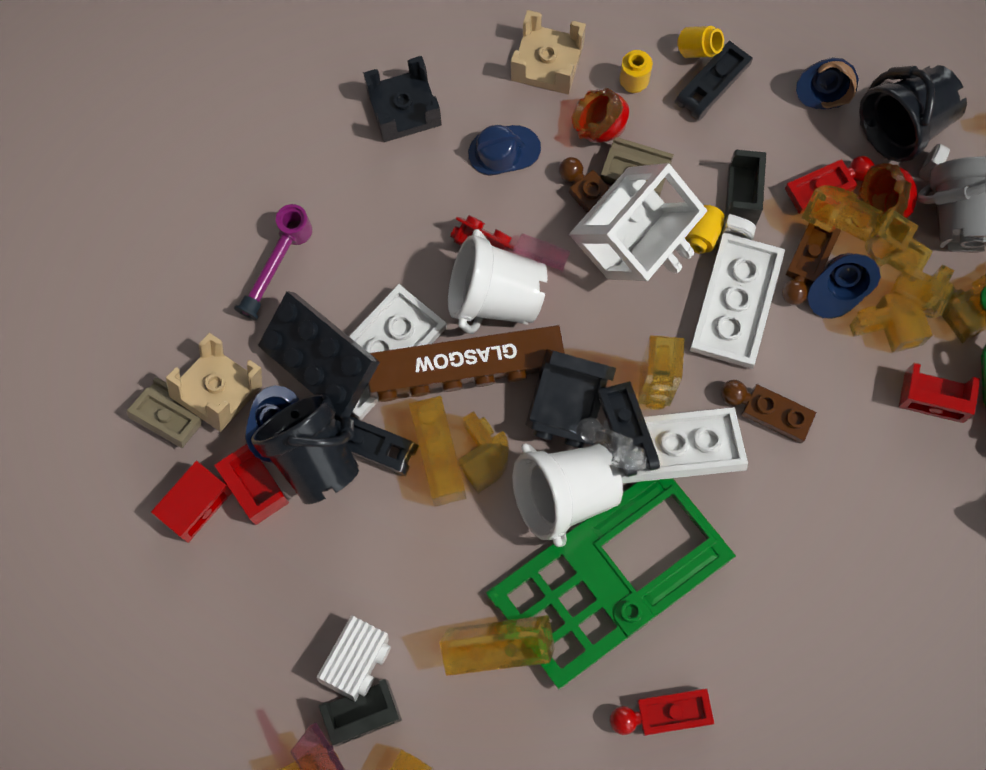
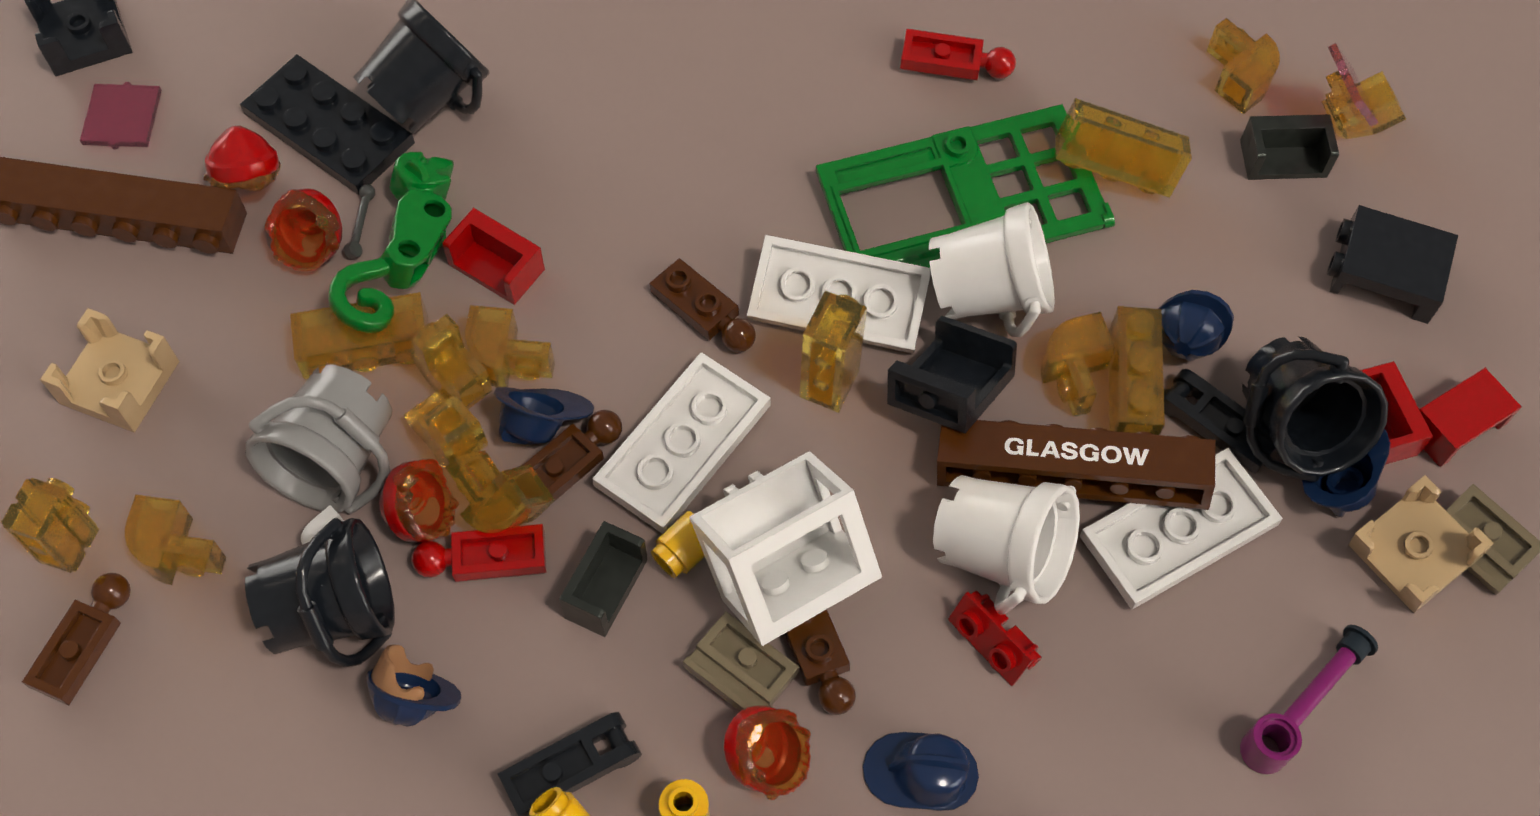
camera: 165 degrees left, 10 degrees down
black plate [258,291,380,418] -> none
white brick [317,615,391,702] -> none
clear pink piece [513,233,570,271] -> none
clear piece [577,417,647,470] -> none
black plate [598,381,660,477] -> none
white tile [720,214,756,240] -> none
none -> dark blue piece [1154,290,1234,361]
none -> black panel [1327,205,1458,324]

